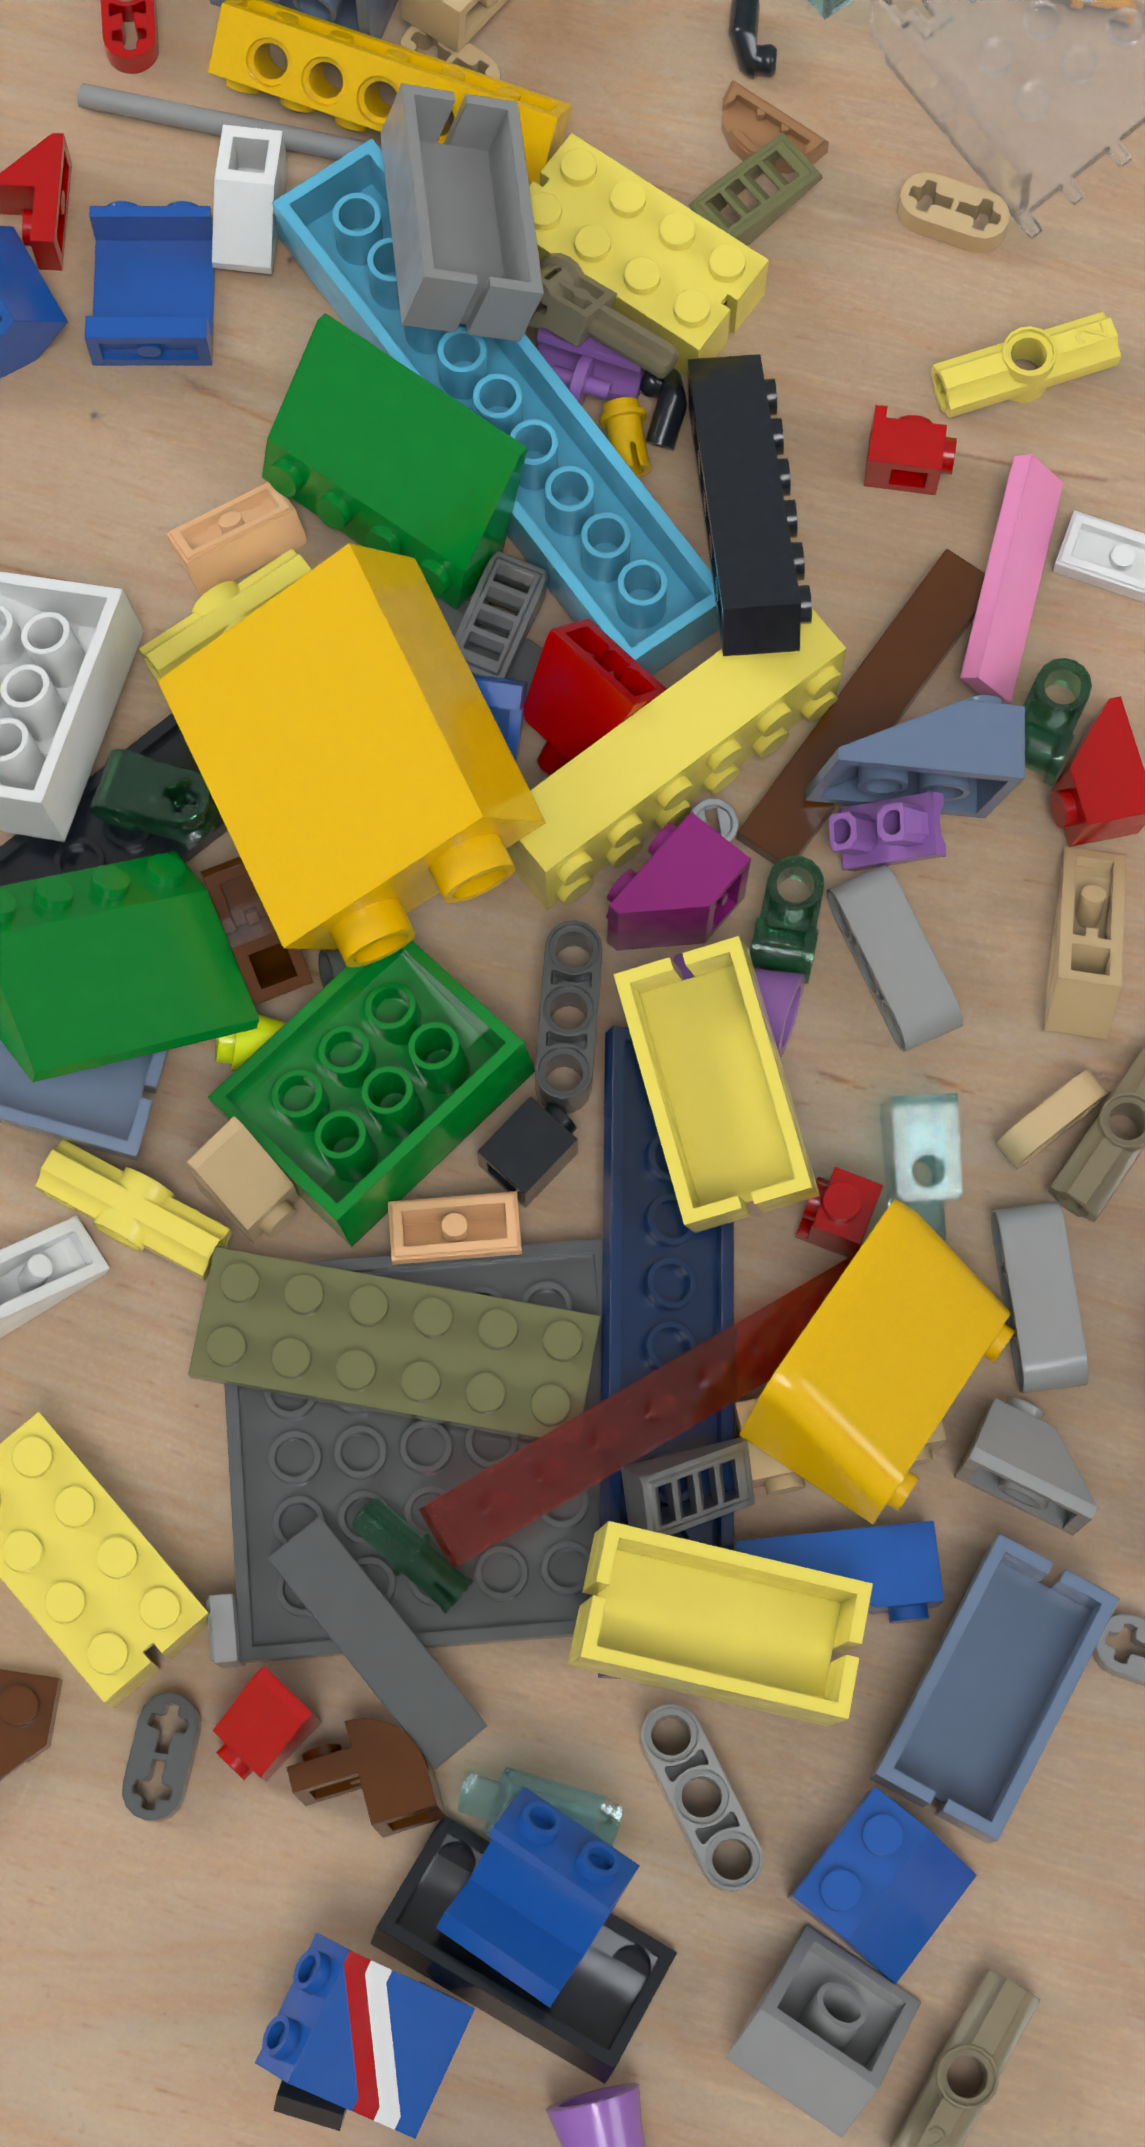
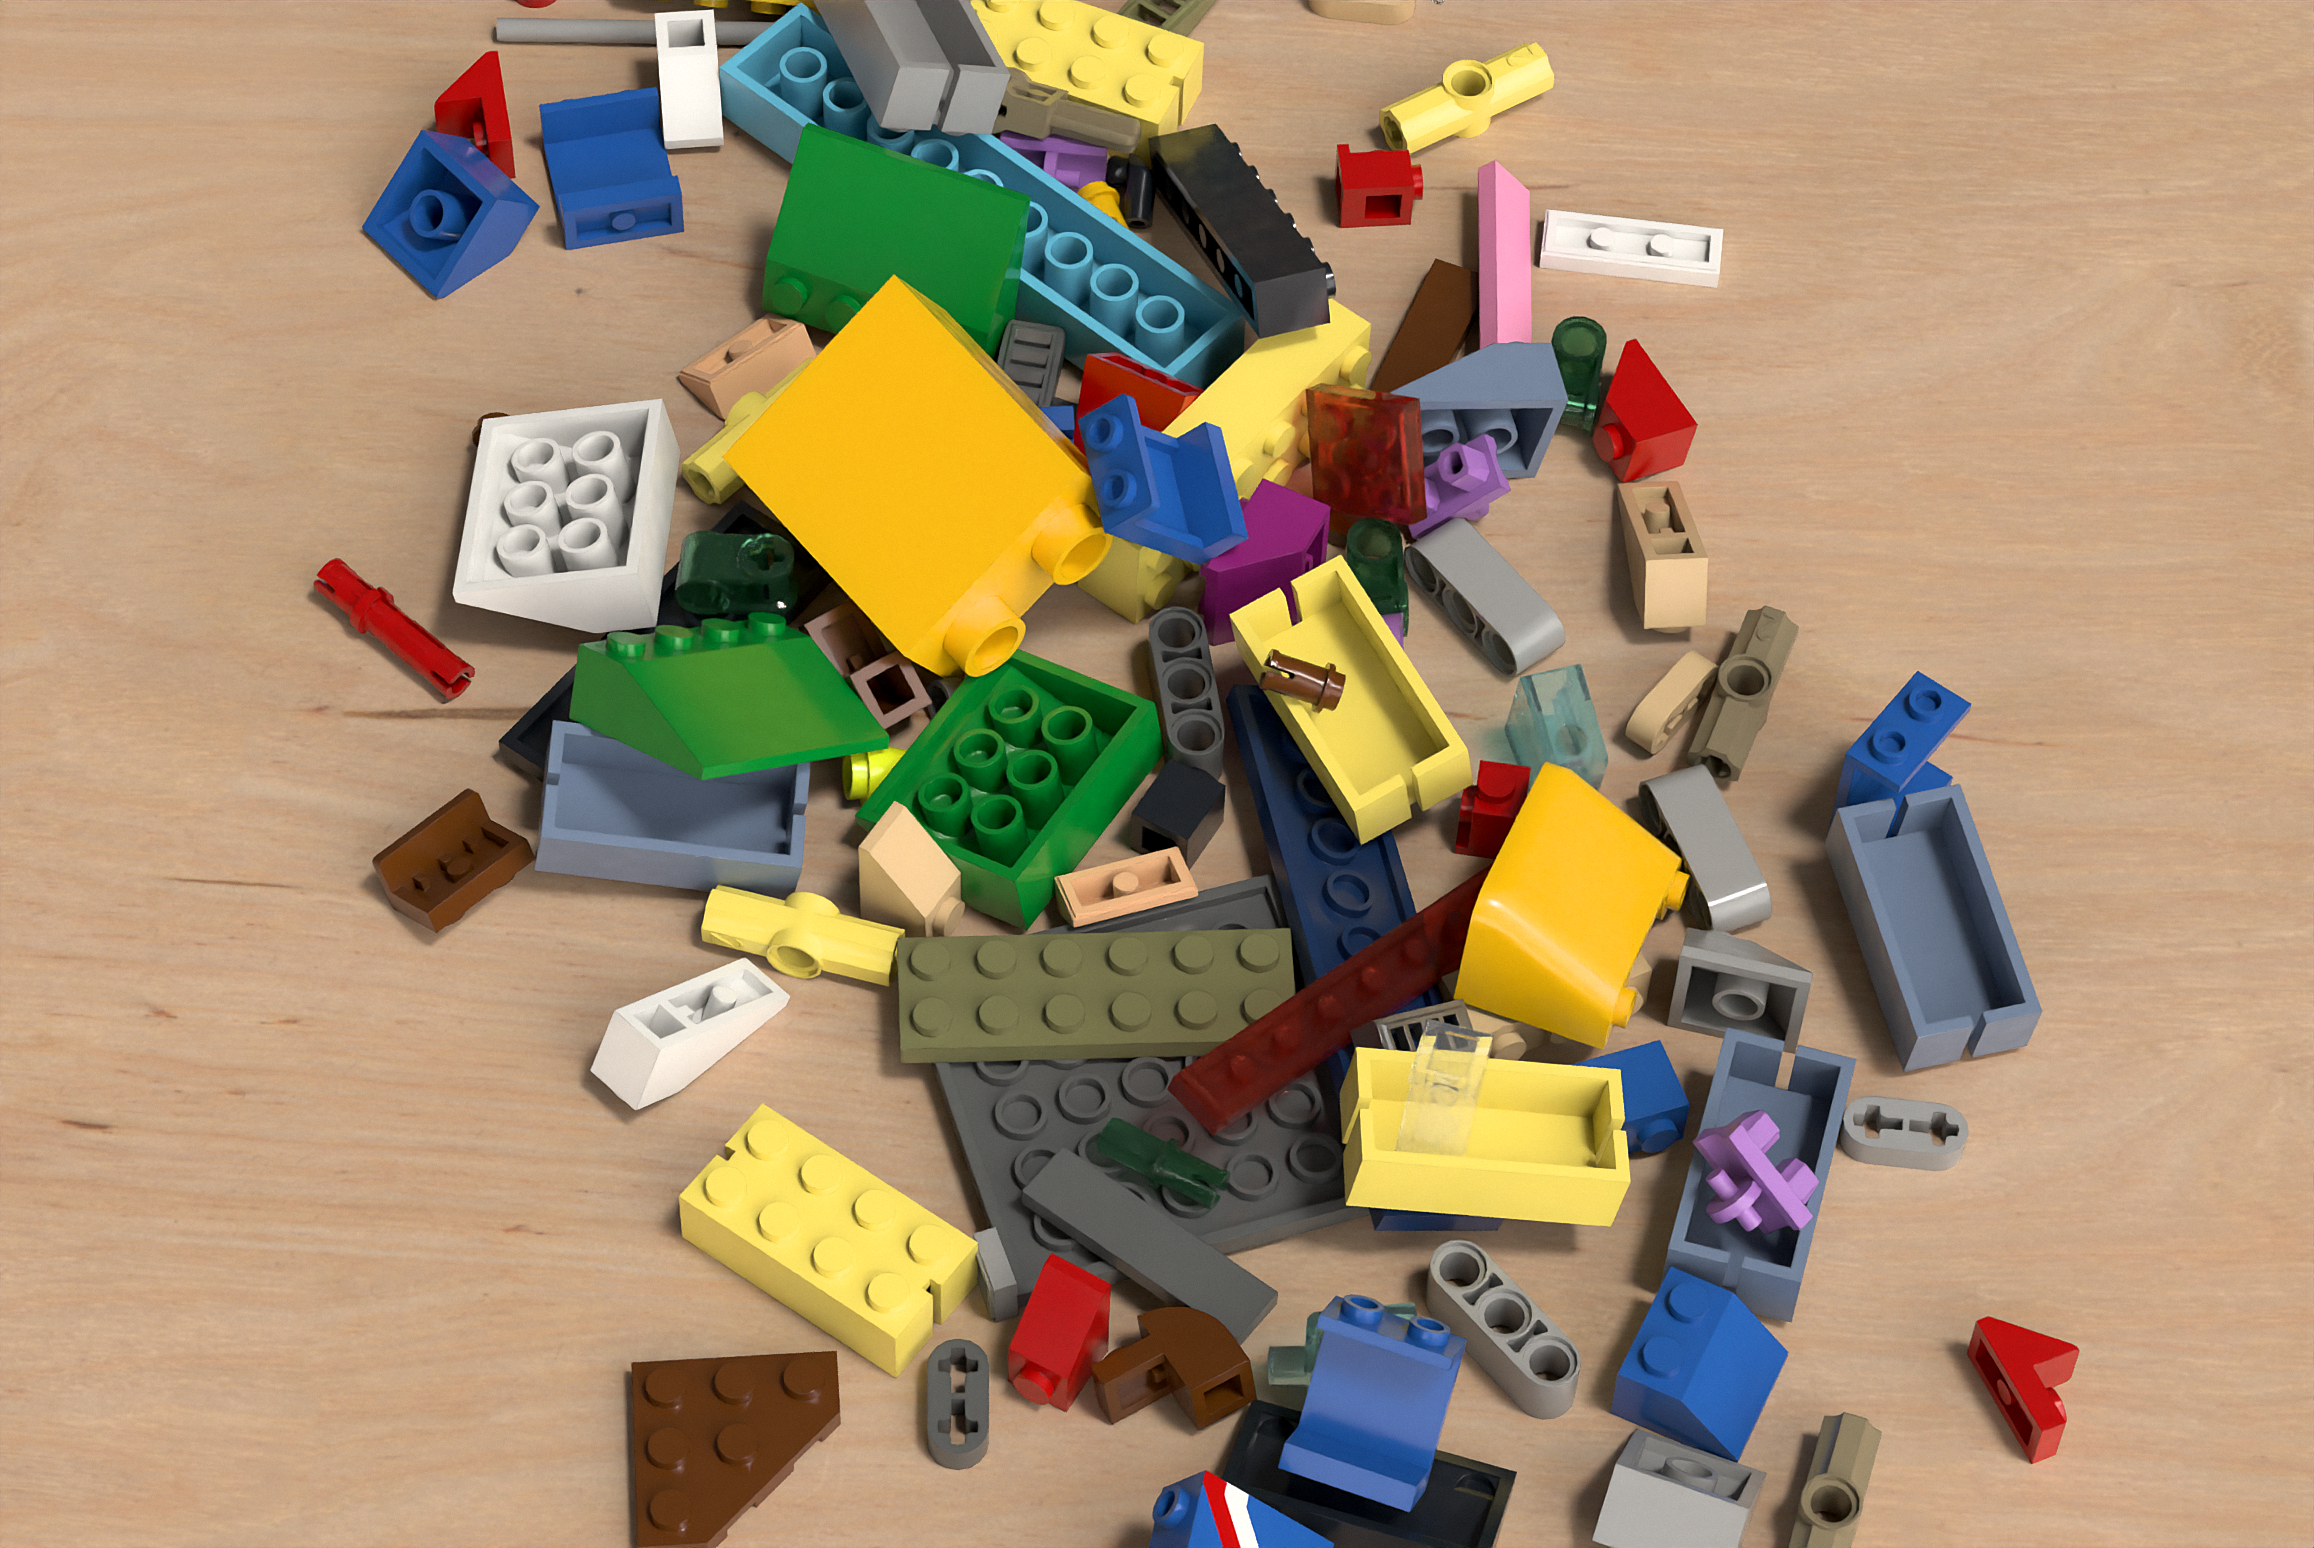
camera: 15 degrees left, 20 degrees down
none -> blue panel [1078,394,1249,566]
none -> reddish brown pin [1259,648,1346,713]
none -> clear red plate [1305,383,1427,525]
none -> clear slope [1395,1019,1494,1157]
none -> medium lavender hips [1692,1110,1819,1234]

